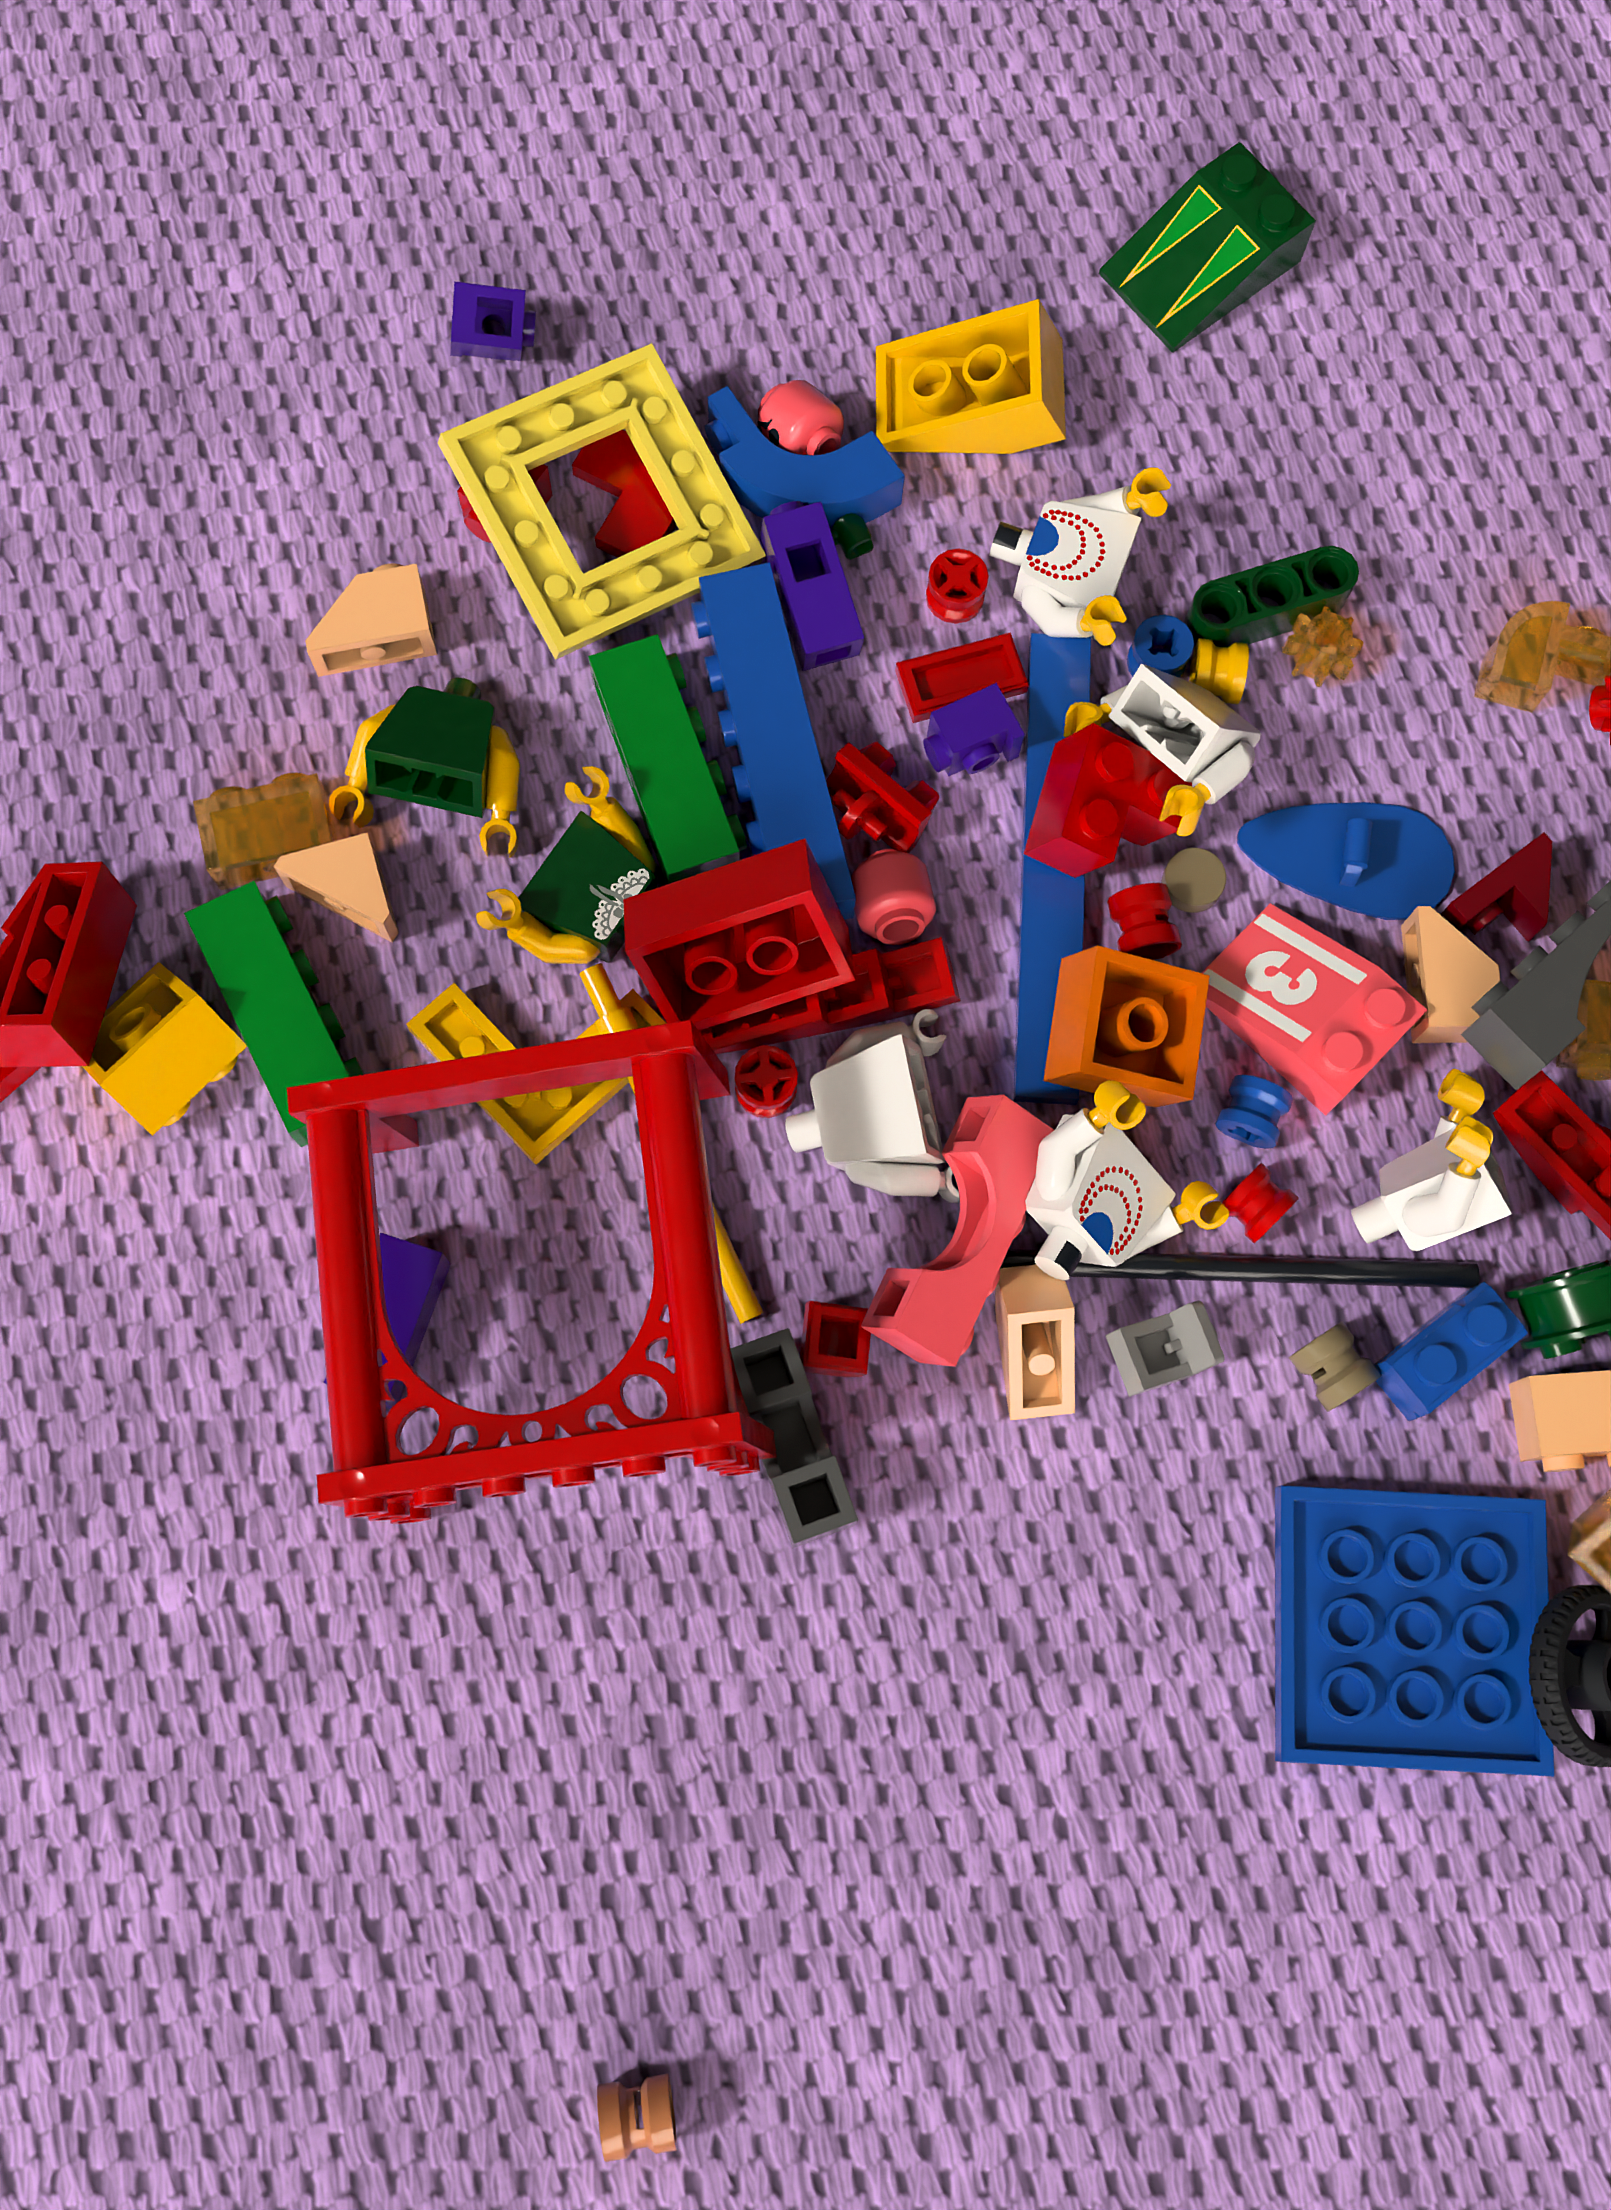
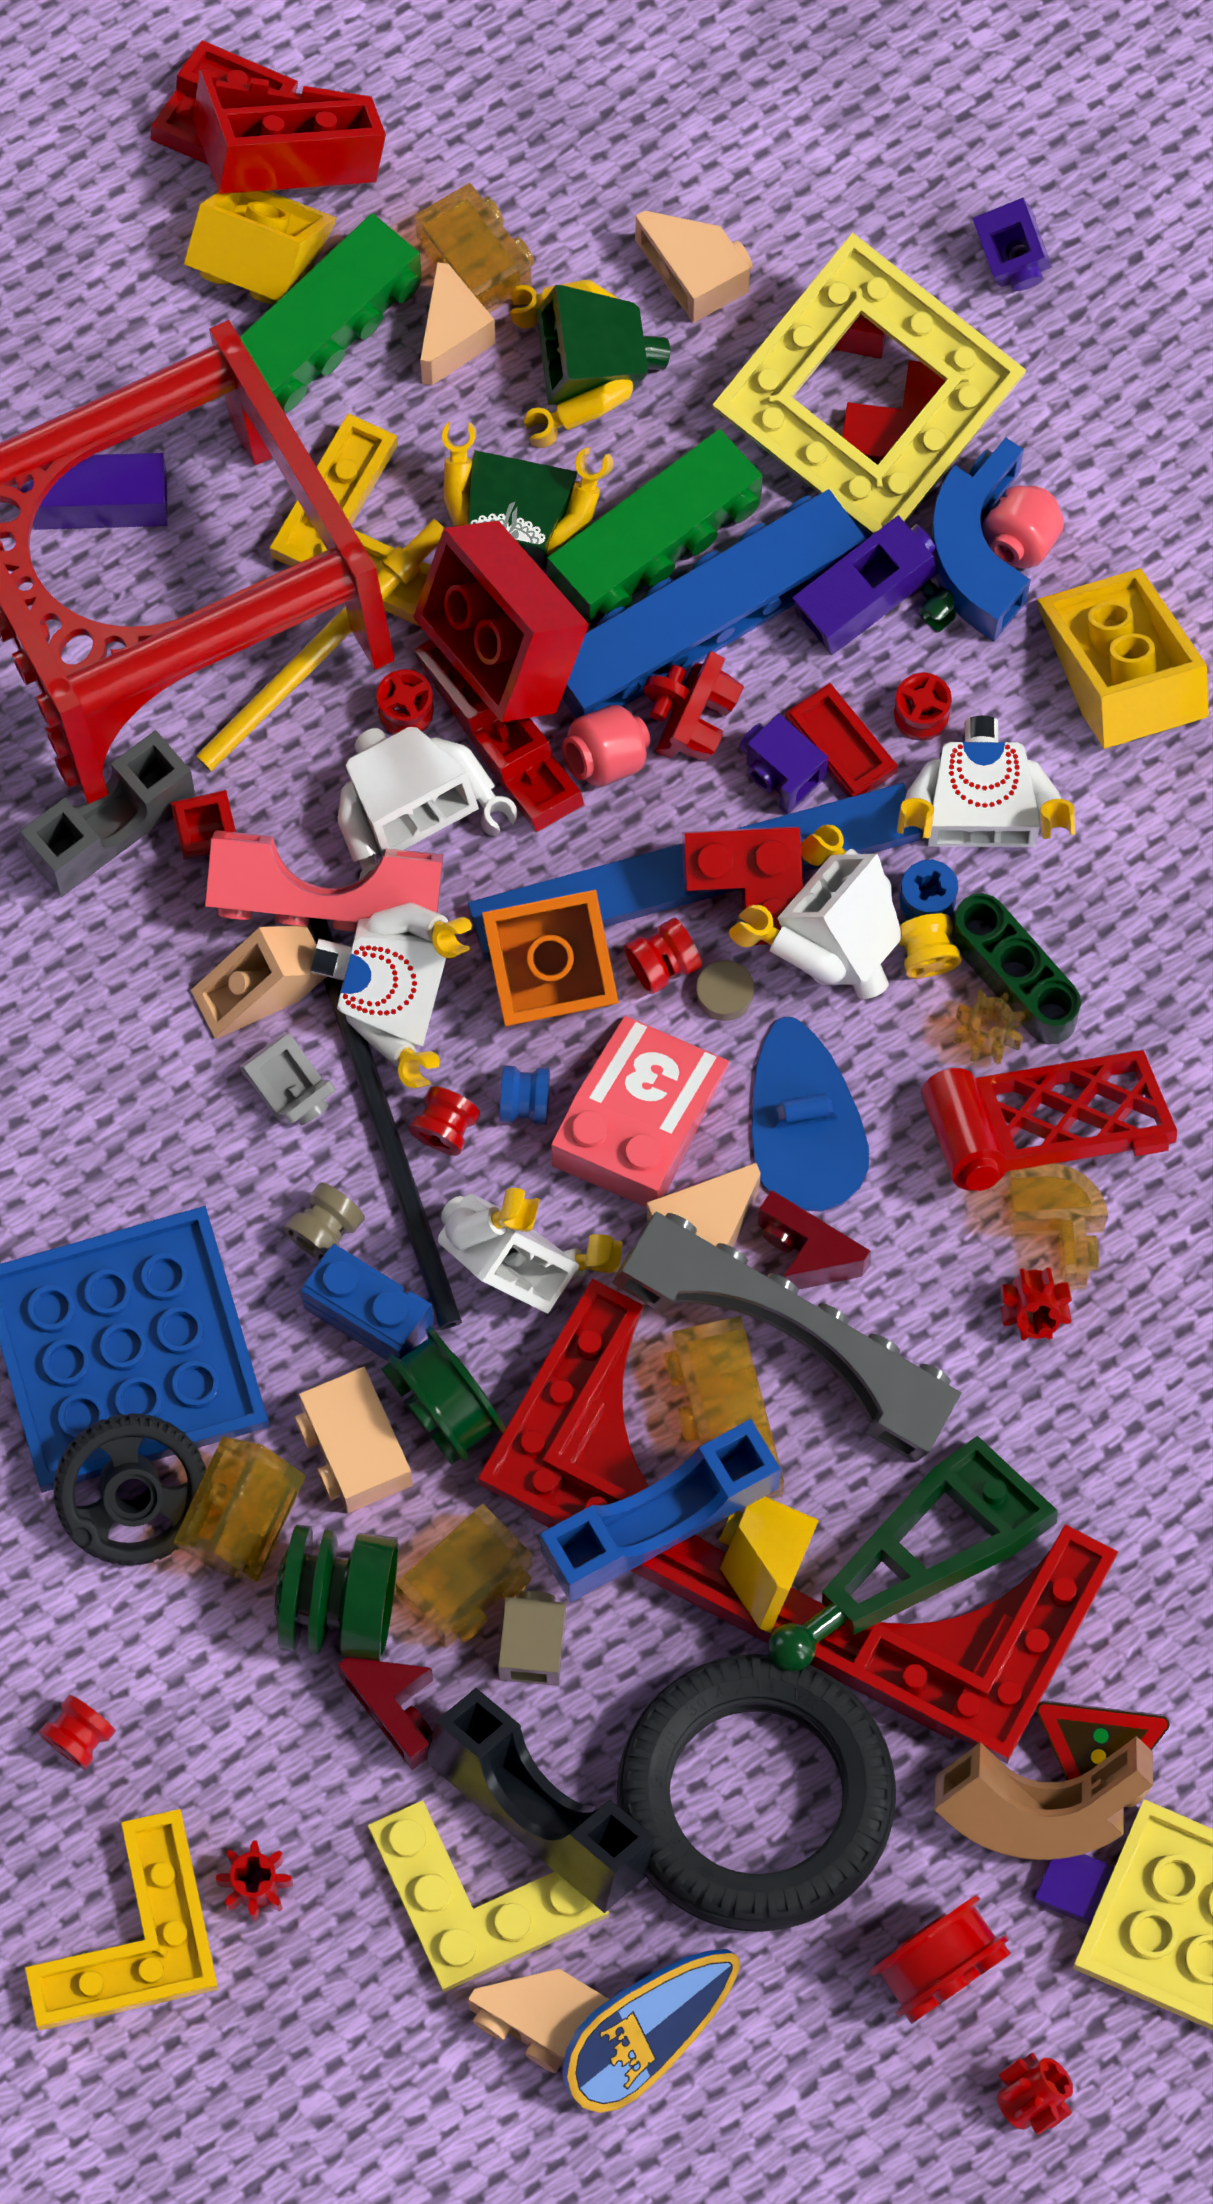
camera: 75 degrees right, 5 degrees down
none -> red piece [921,1050,1177,1191]

